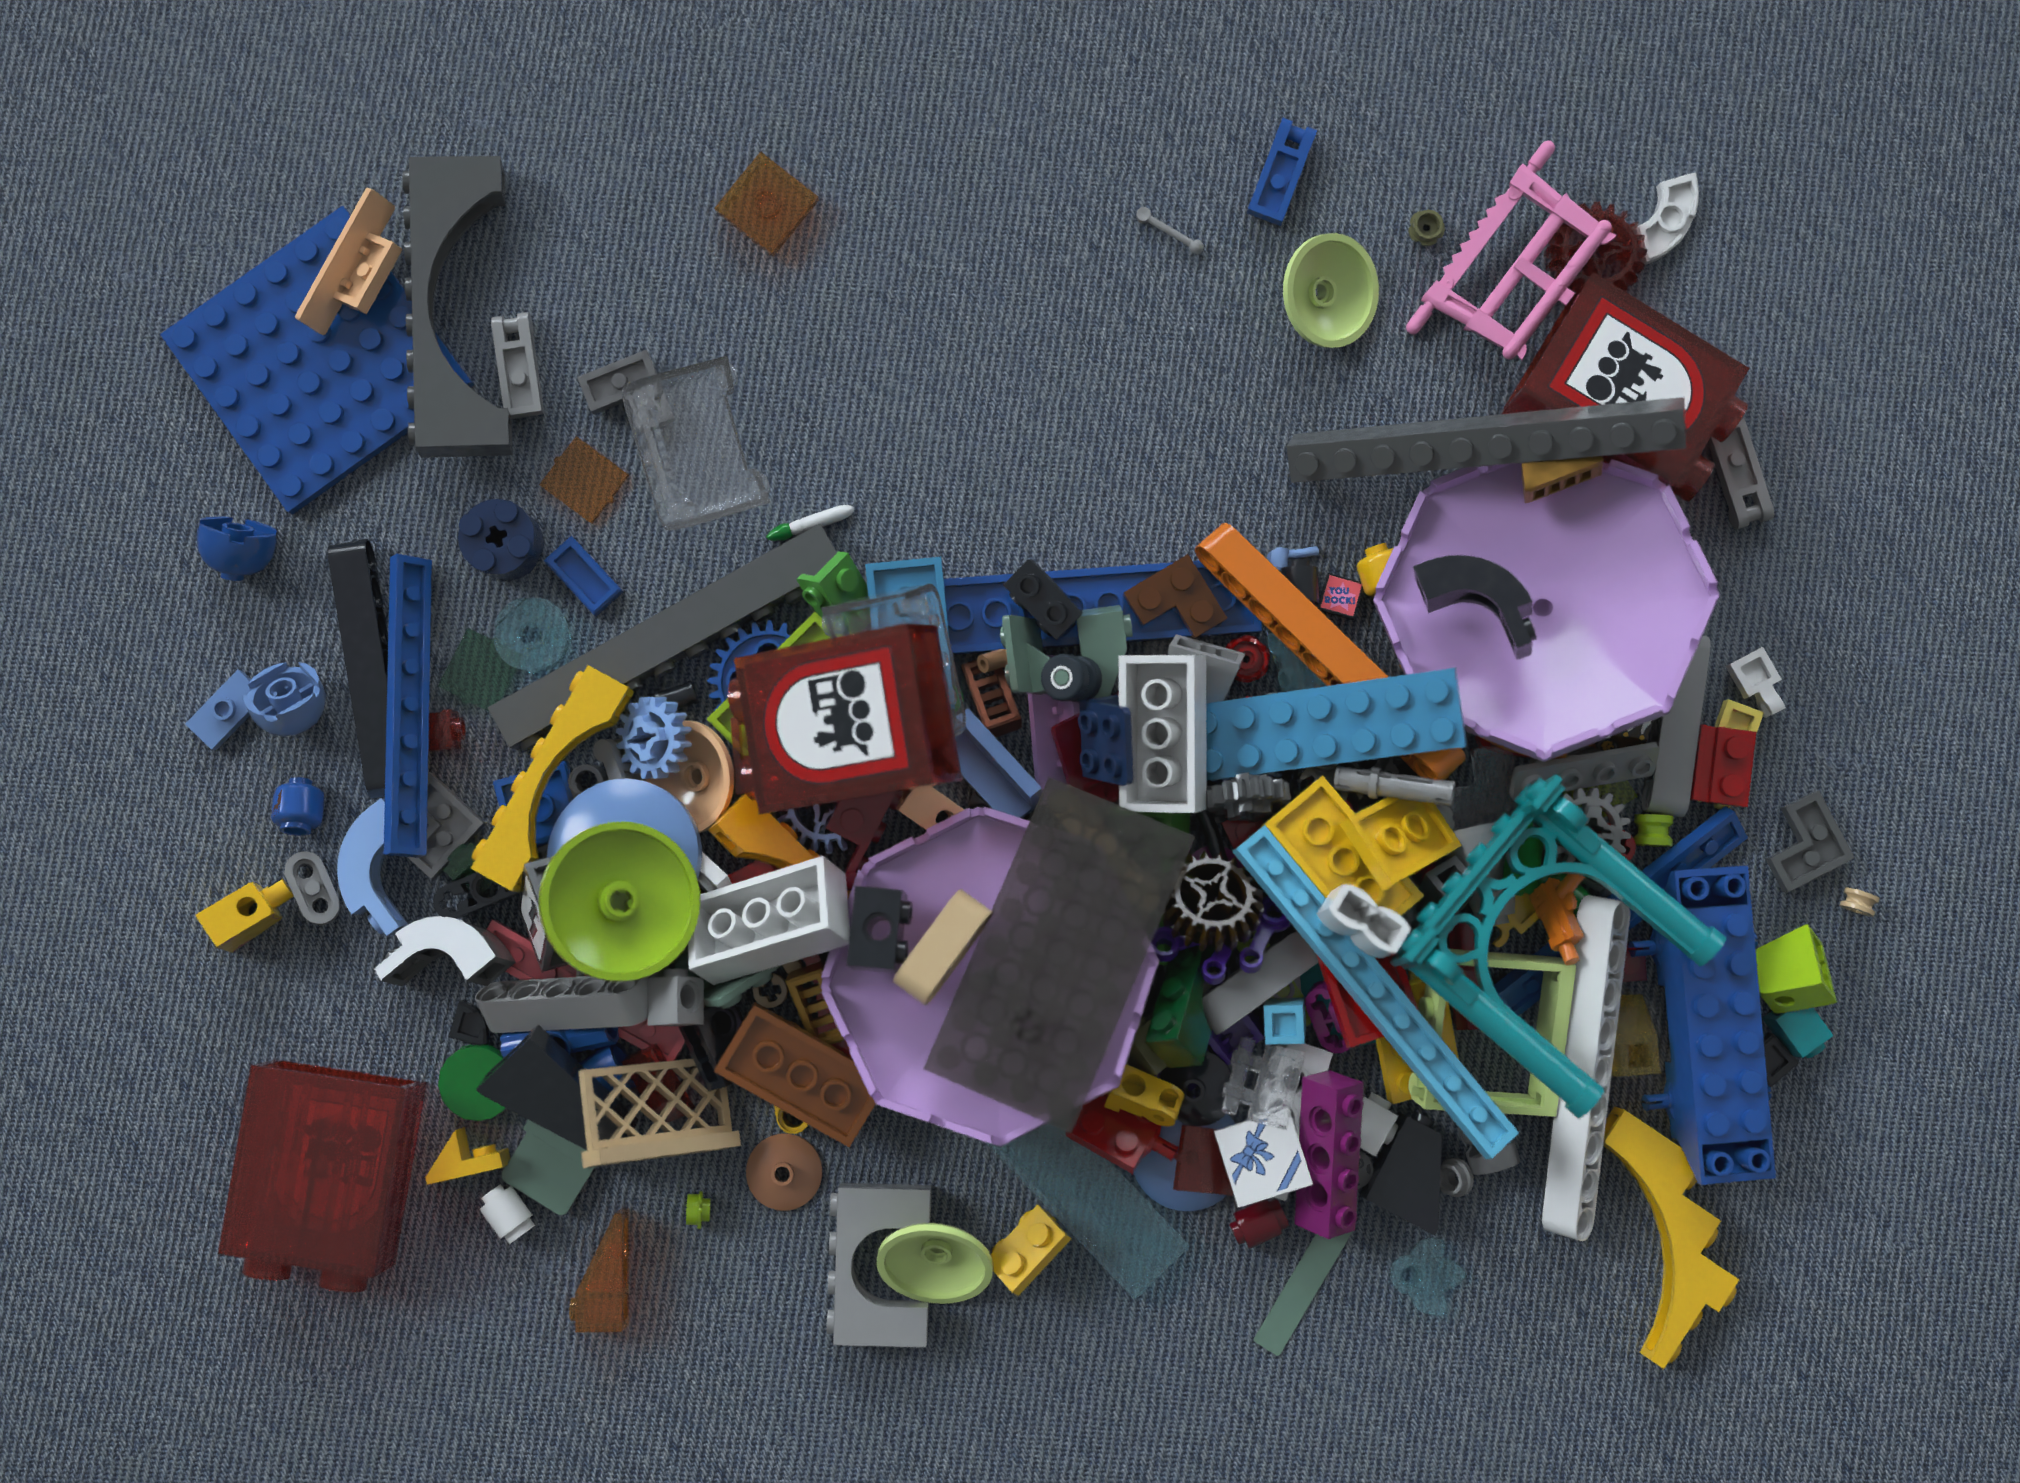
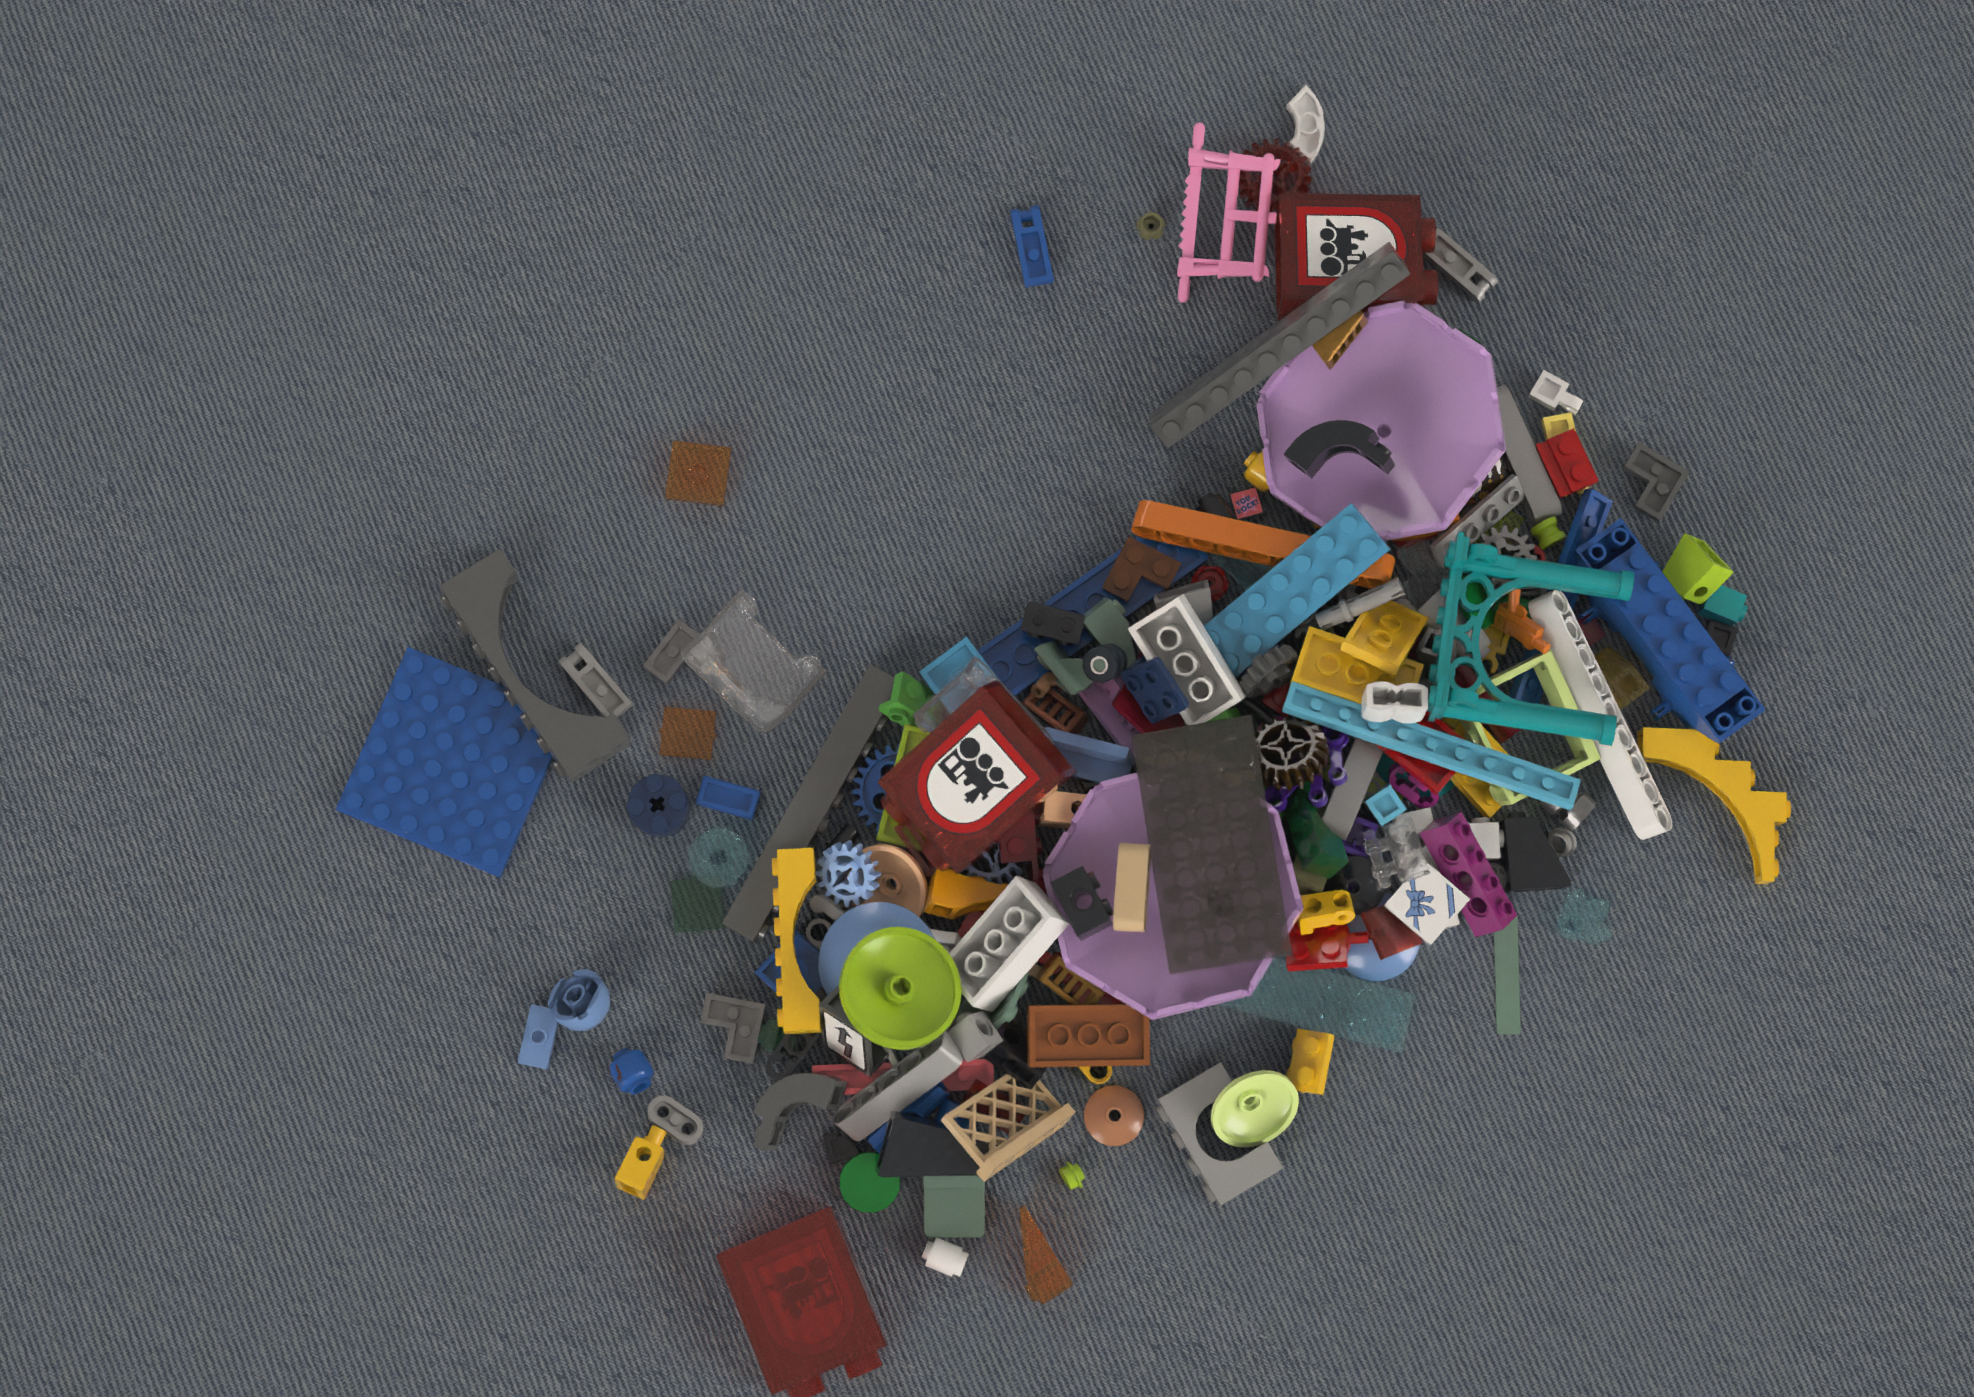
camera: 30 degrees left, 5 degrees down
blue cylinder [197,517,277,581] -> none
light nougat bracket [295,188,403,335] -> none
black beam [328,539,388,800] -> none
light blue arch [337,798,408,936] -> none
blue plate [384,554,432,858] -> none
yellow slope [425,1127,511,1185] -> none
clear red bracket [428,709,466,752] -> none
tan bush [753,973,789,1008] -> none
white piece [766,505,854,541] -> none
light grey hinge [1136,207,1204,254] -> none
dark red brick [1229,1198,1290,1249] -> none
light blue hand [1267,546,1319,571] -> none
yellowish green dish [1283,233,1379,348] -> none
tan bush [1839,887,1880,917] -> none

